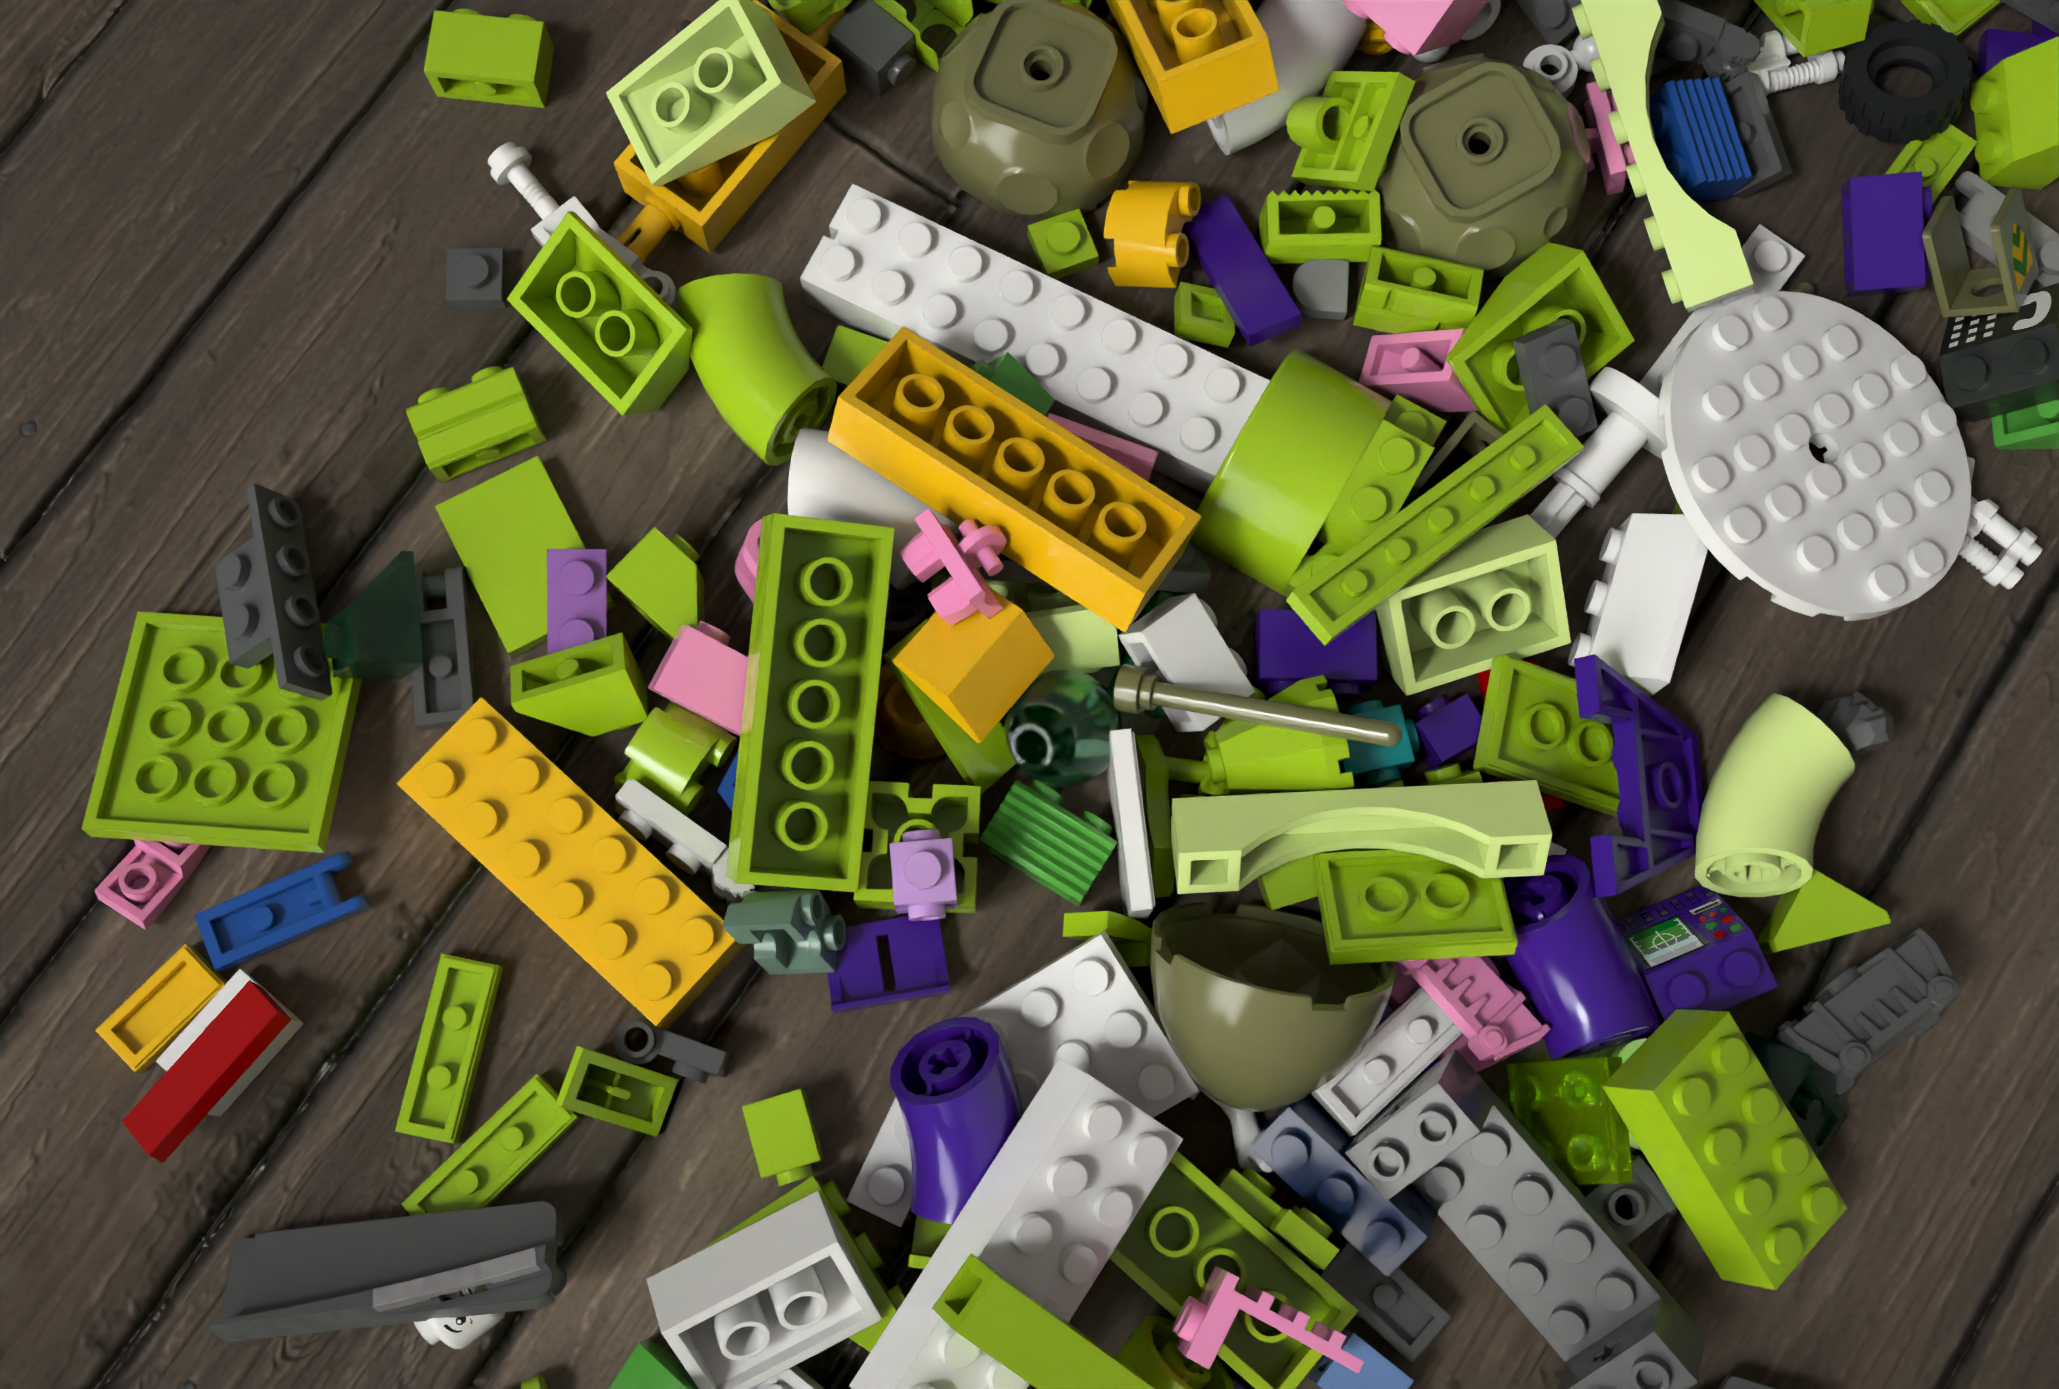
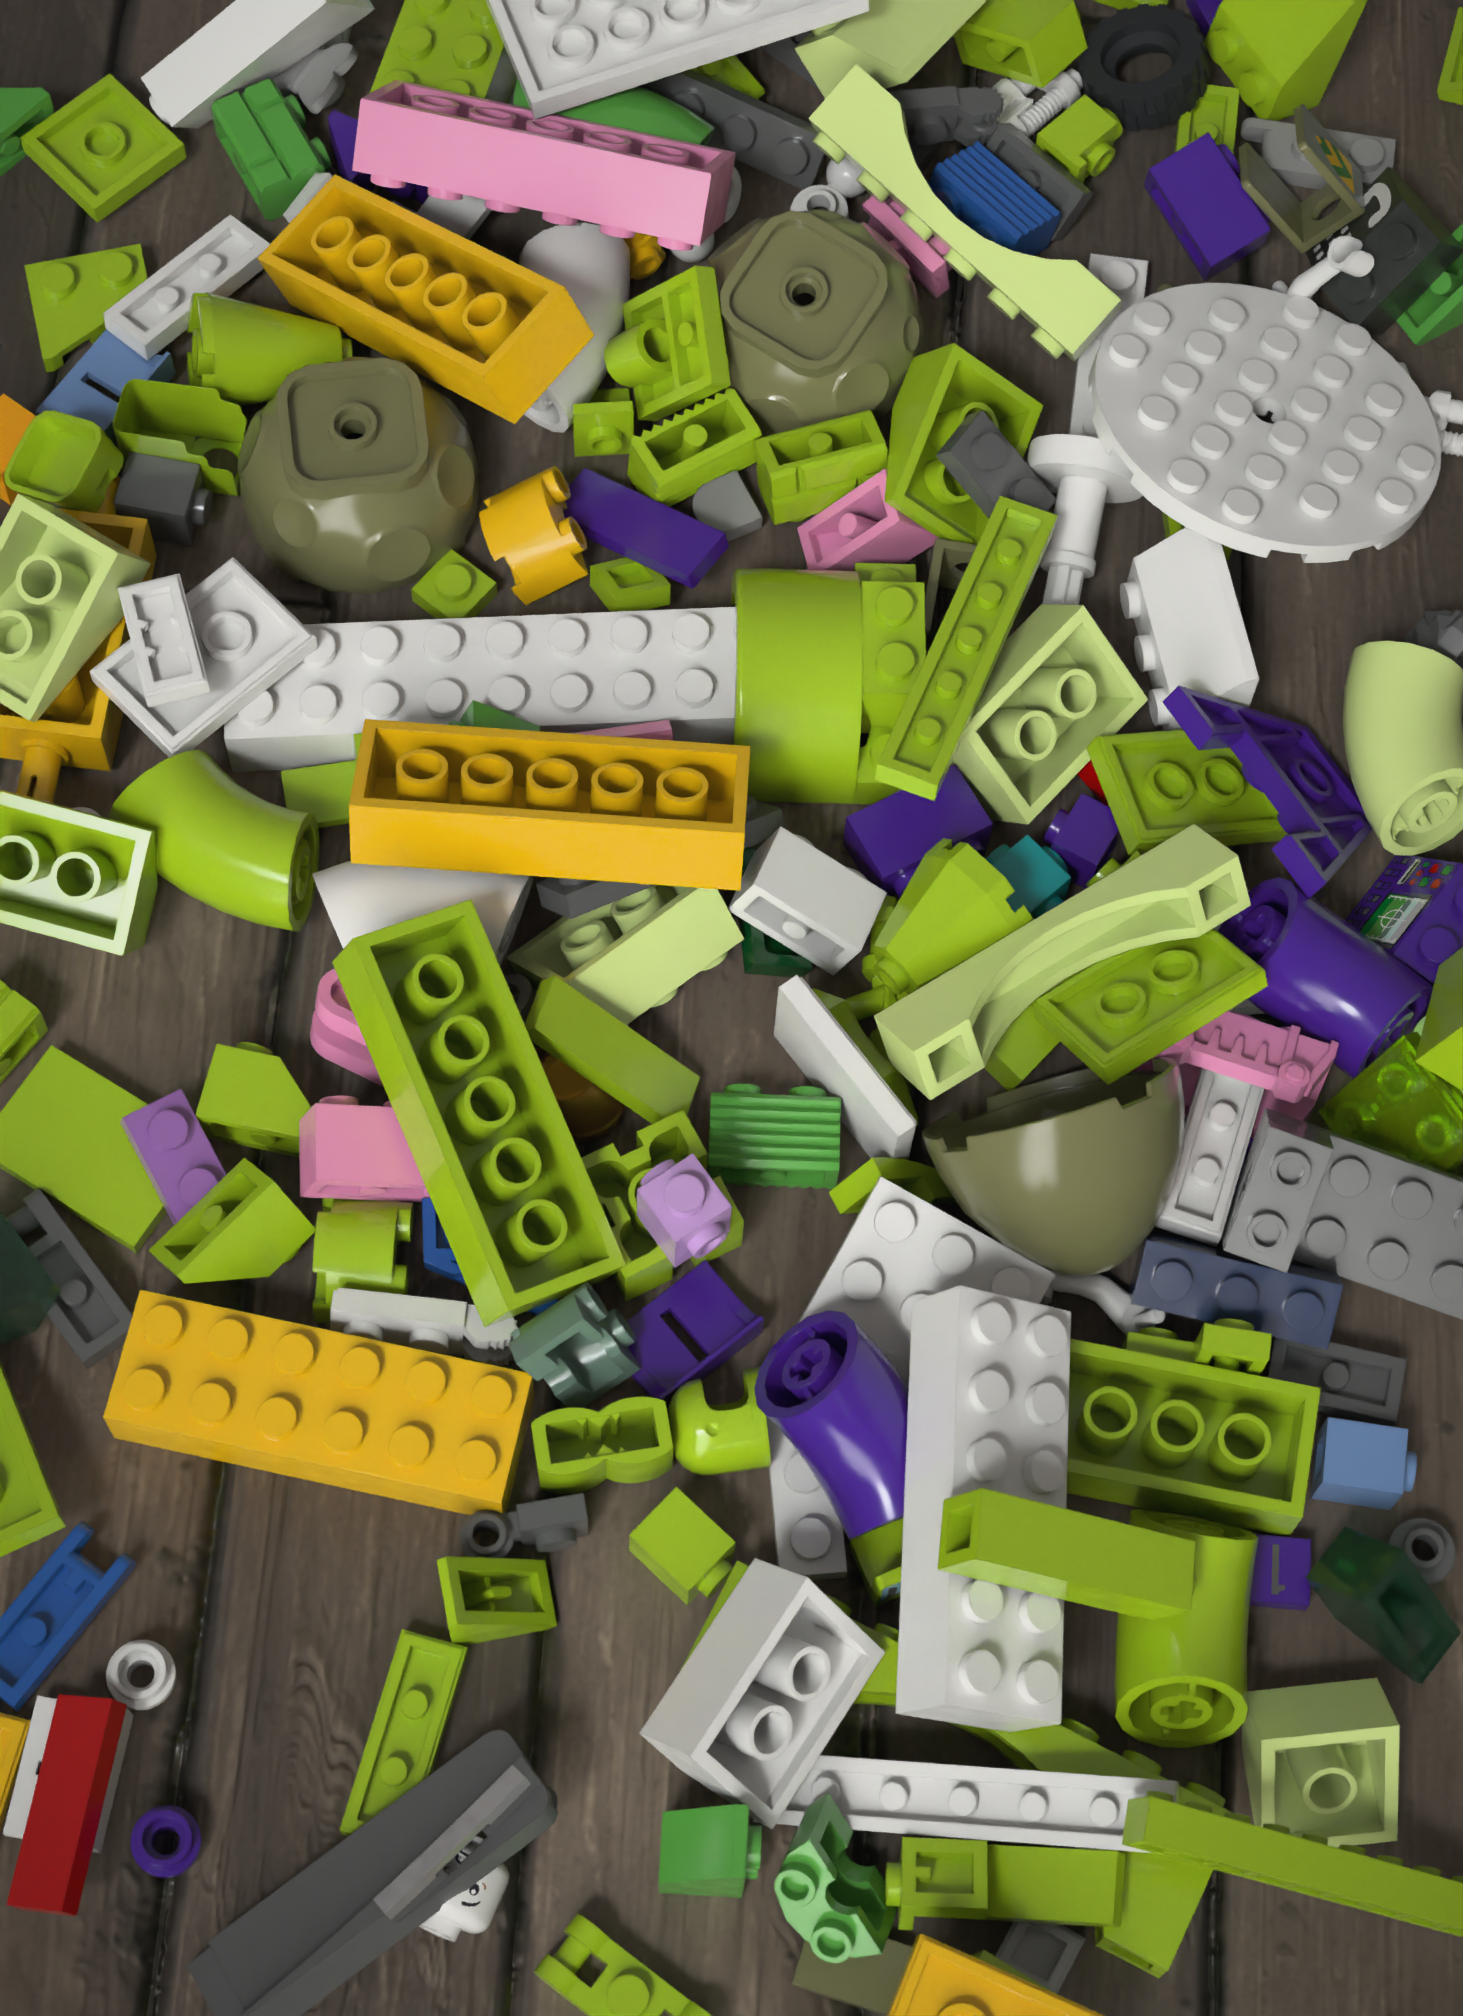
camera: 30 degrees left, 10 degrees down
lime tile [395,953,504,1144] -> none
yellow slope [891,588,1055,743] -> none
bright pink hips [899,508,1007,626] -> none
clear green brick [1005,669,1122,787] -> none
olive piece [1114,664,1402,747] -> none
bright pink plate [1172,1266,1364,1374] -> none
none -> white tile [90,557,318,758]
none -> white plate [106,1640,177,1710]
none -> white plate [118,573,210,707]
none -> dark purple plate [130,1805,202,1878]
none -> lime brick [531,1397,673,1494]
none -> lime bracket [572,388,634,457]
none -> lime helmet [668,1367,771,1475]
none -> lime brick [1036,94,1123,184]
none -> white piece [1272,236,1374,300]

